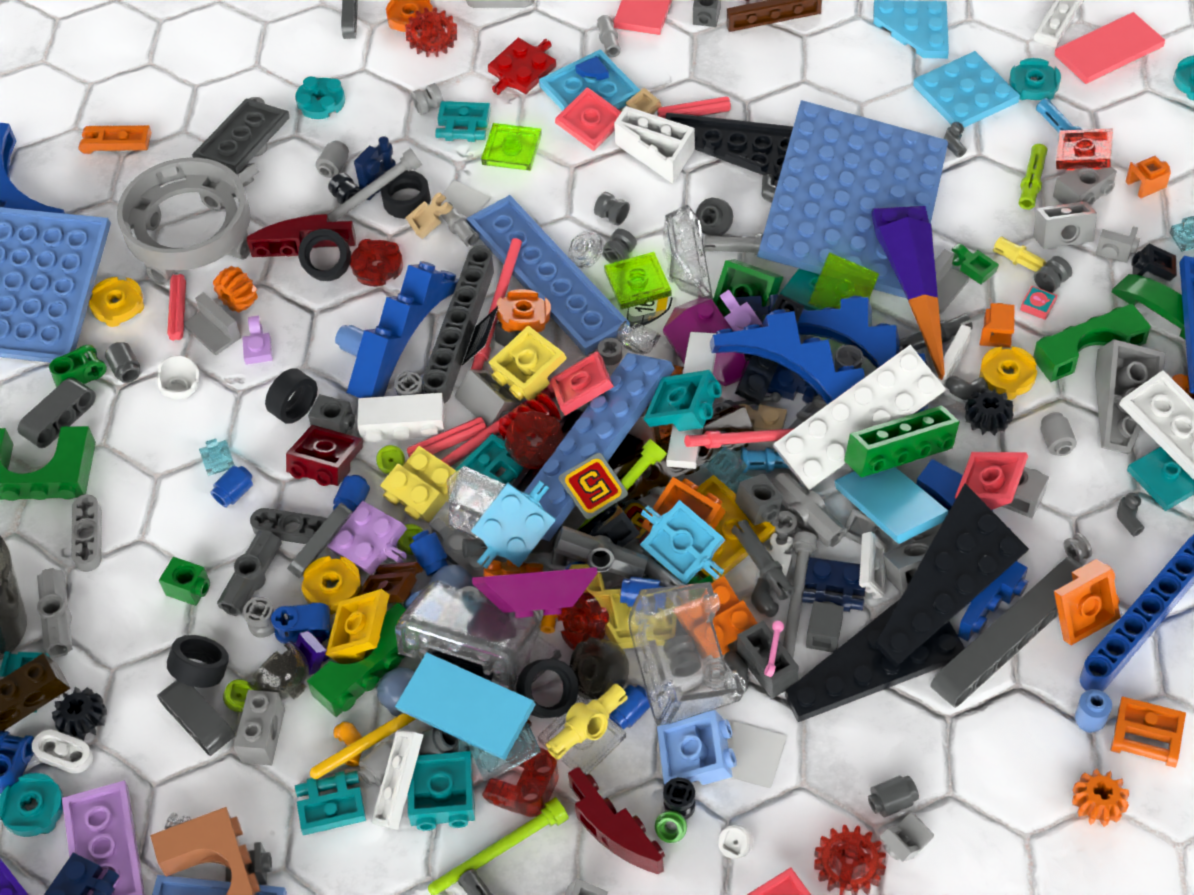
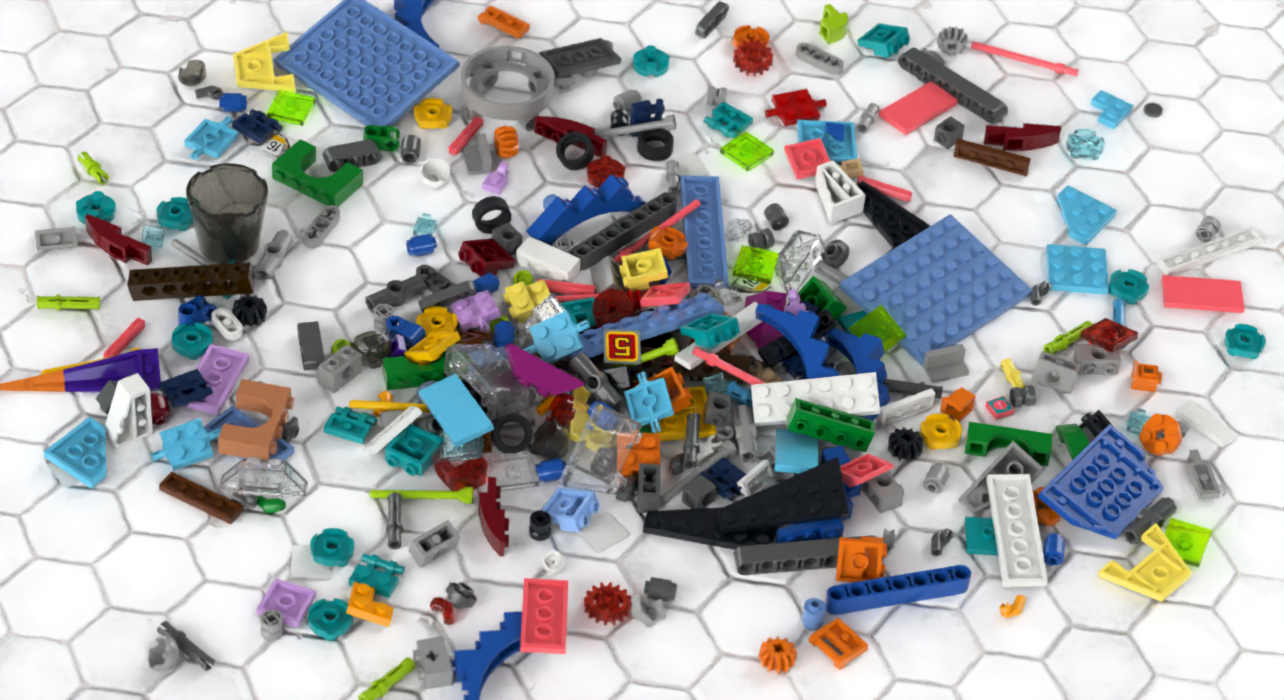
camera: 25 degrees right, 10 degrees down
green brick [159,556,210,606] -> none
black tyre [167,635,229,688] -> none
tan plate [406,193,453,239] -> none
light yellow pin [545,684,628,760] -> none
bright green plate [655,810,687,843] -> none
bright pink hinge [764,620,784,677] -> none
dark purple plate [872,206,945,380] -> none
dark grey arm [946,376,988,400] -> none
green plate [951,243,999,285] -> none
light grey bracket [1095,226,1141,263] -> none

